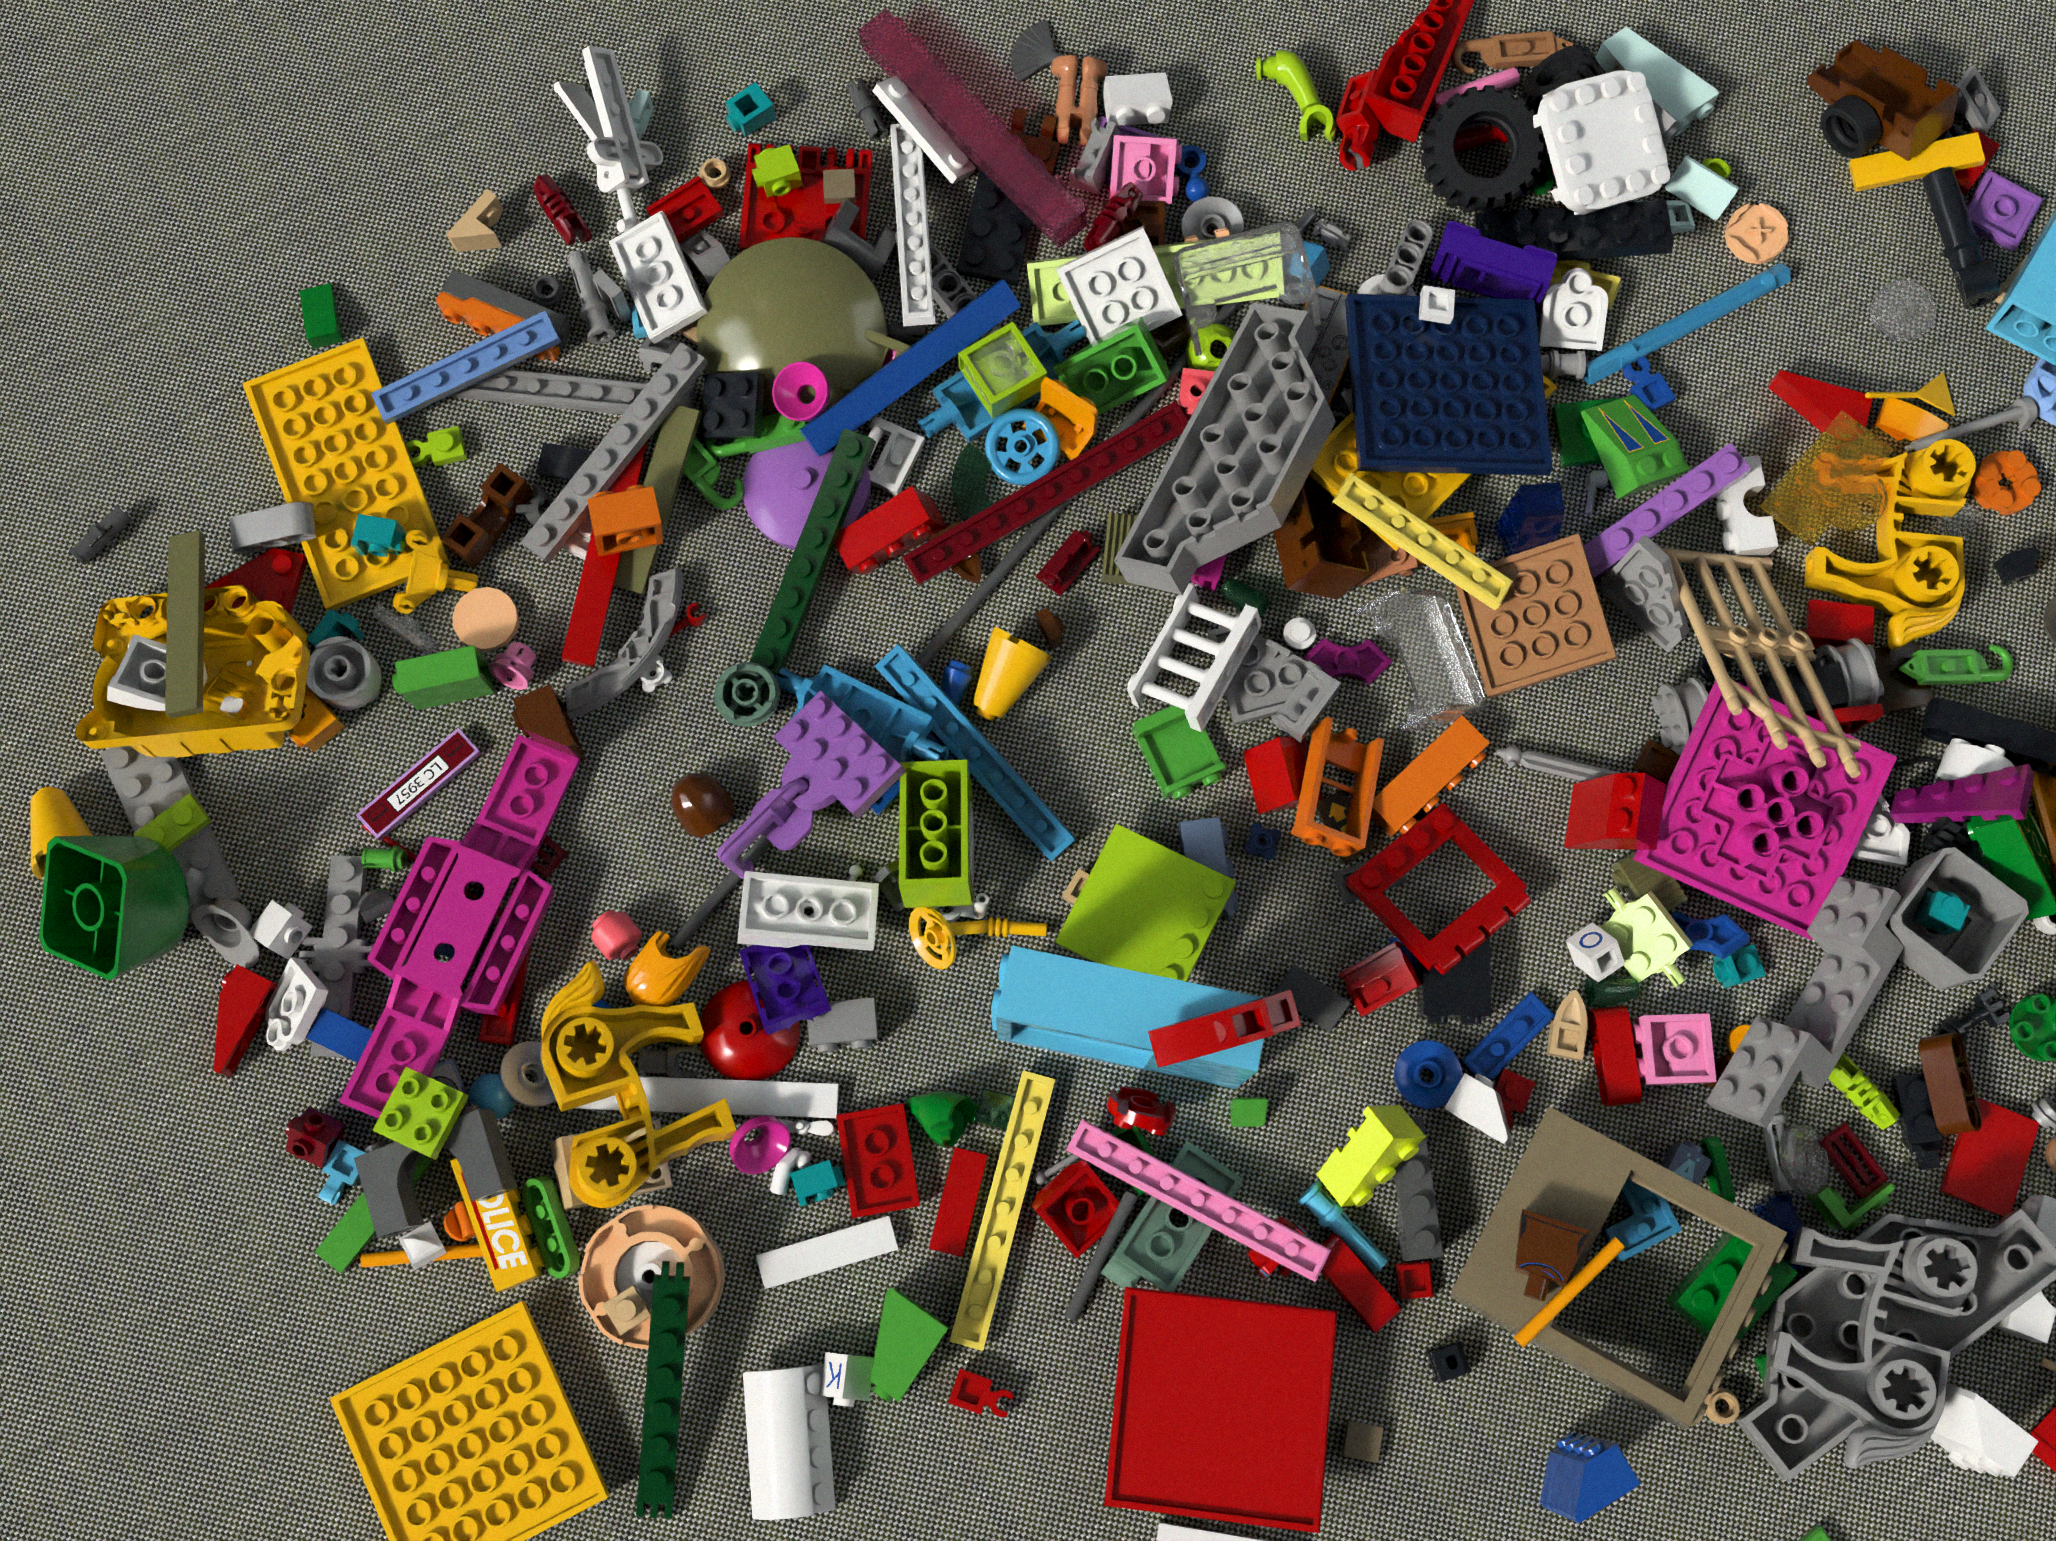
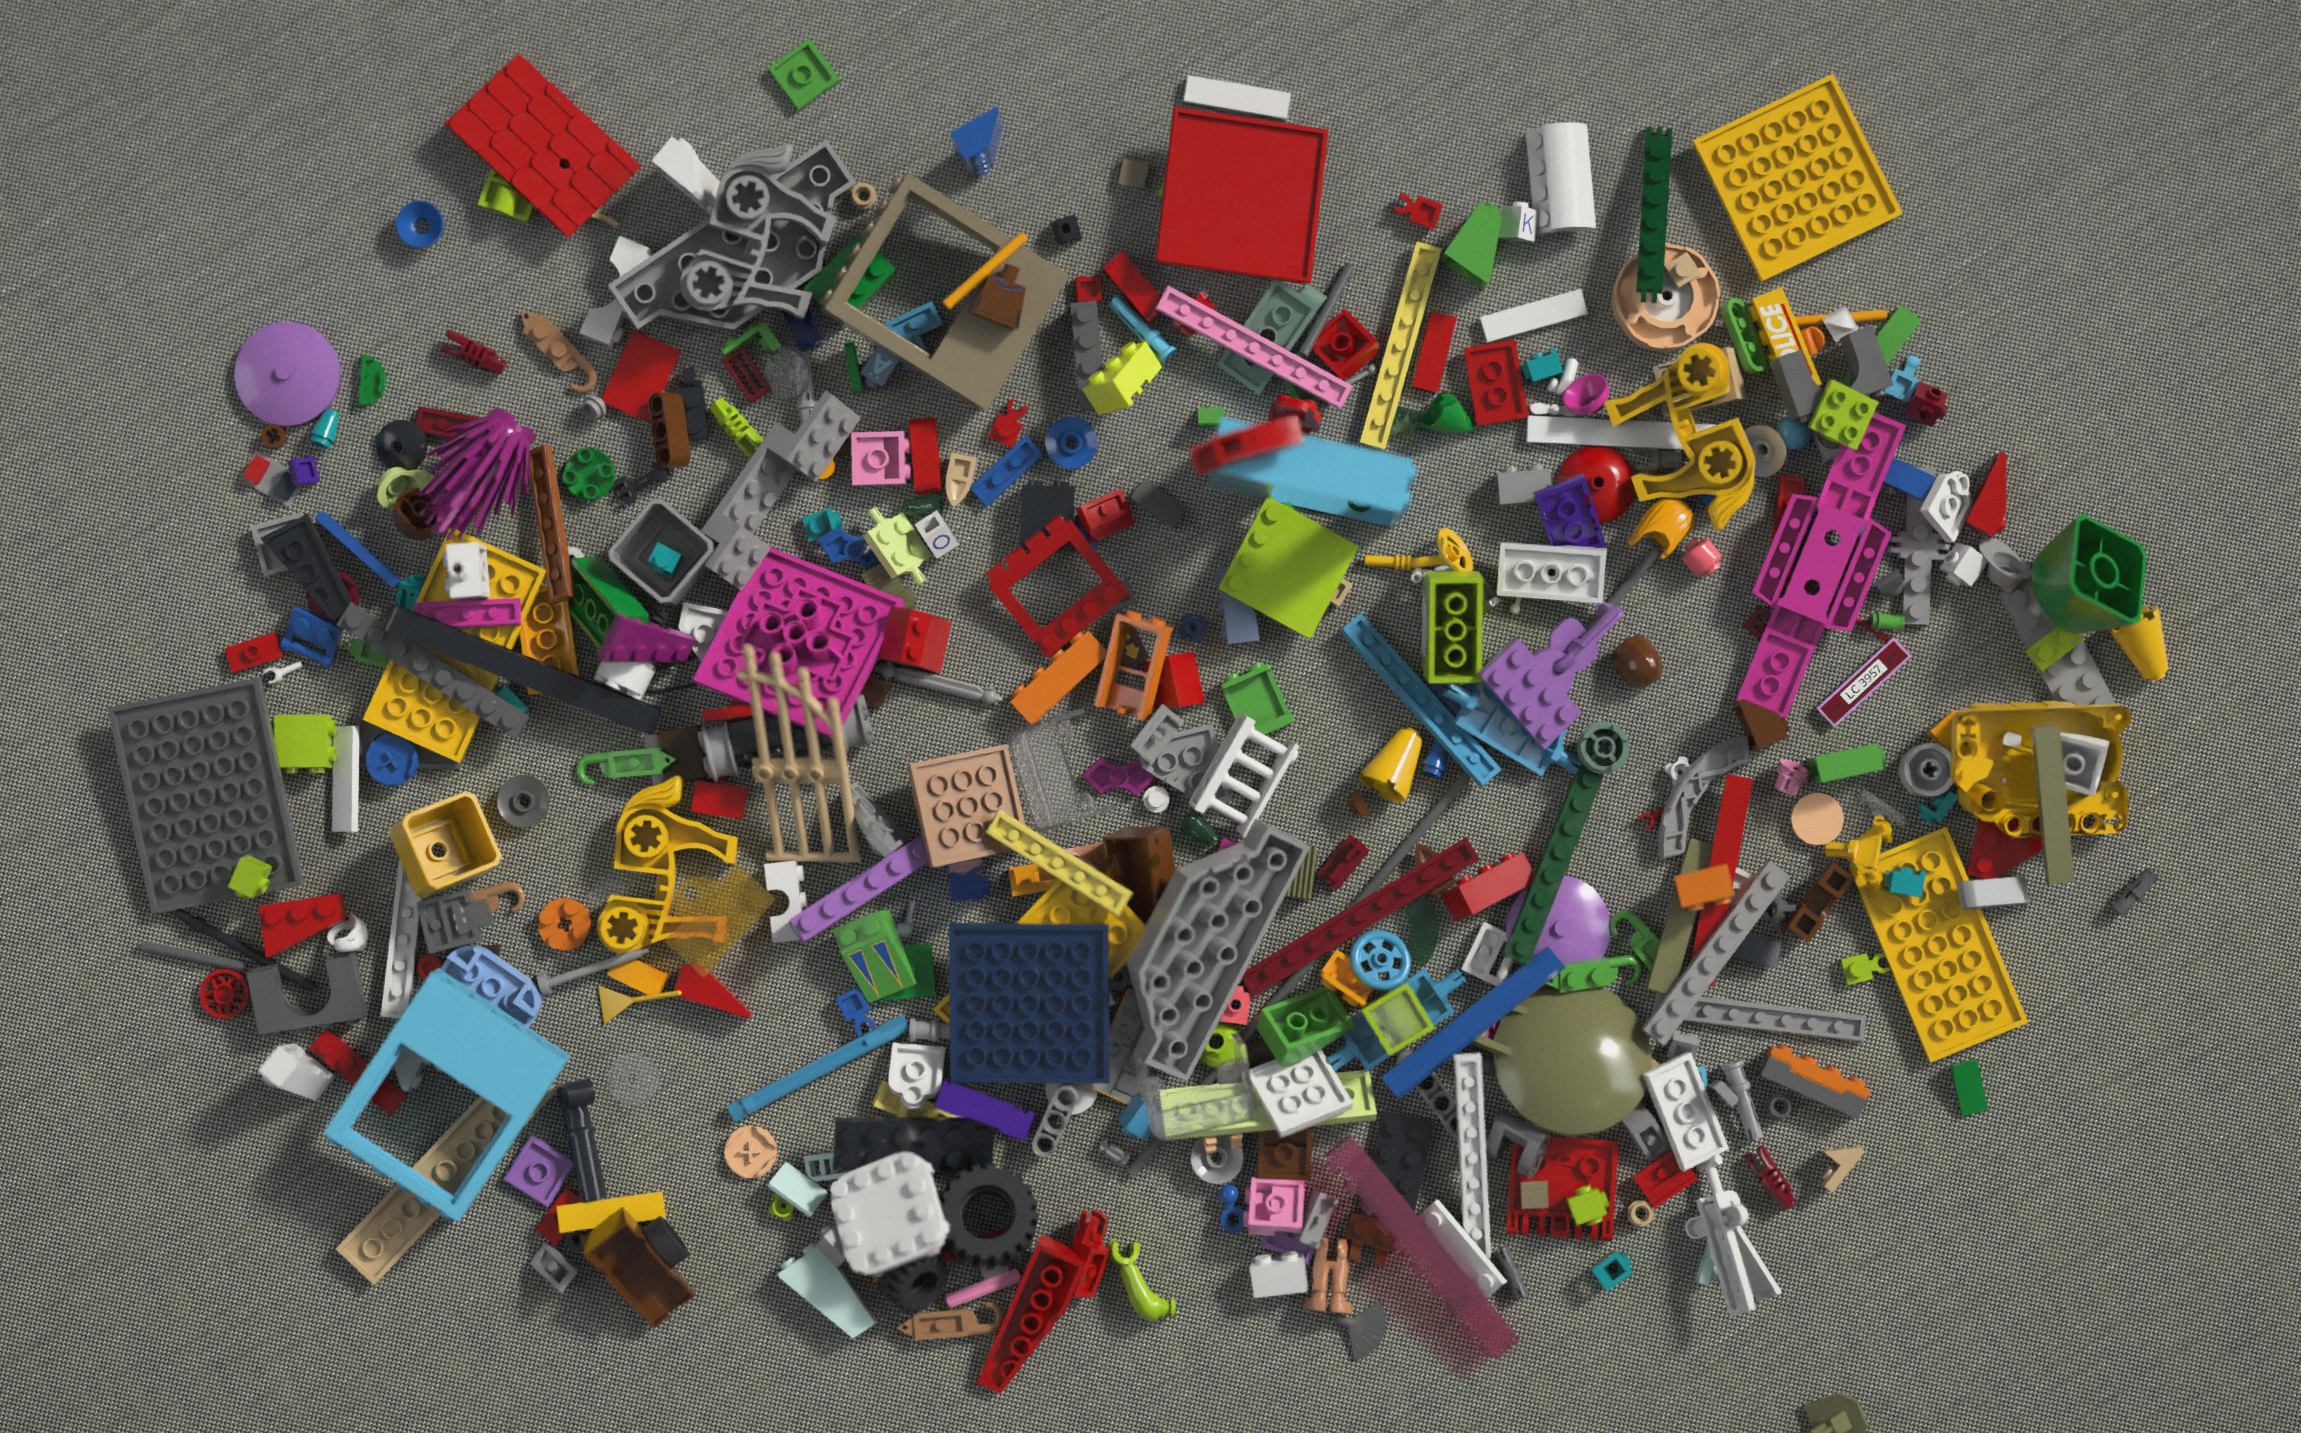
camera: 175 degrees left, 10 degrees up
medium blue plate [371,310,561,425] -> none
black plate [700,372,765,440] -> none
dark pink piece [772,362,831,422] -> none
dark red hinge [1084,182,1143,252] -> none
white plate [1419,285,1455,324] -> none
white slope [1444,1073,1513,1148] -> none
black piece [1993,546,2040,586] -> none

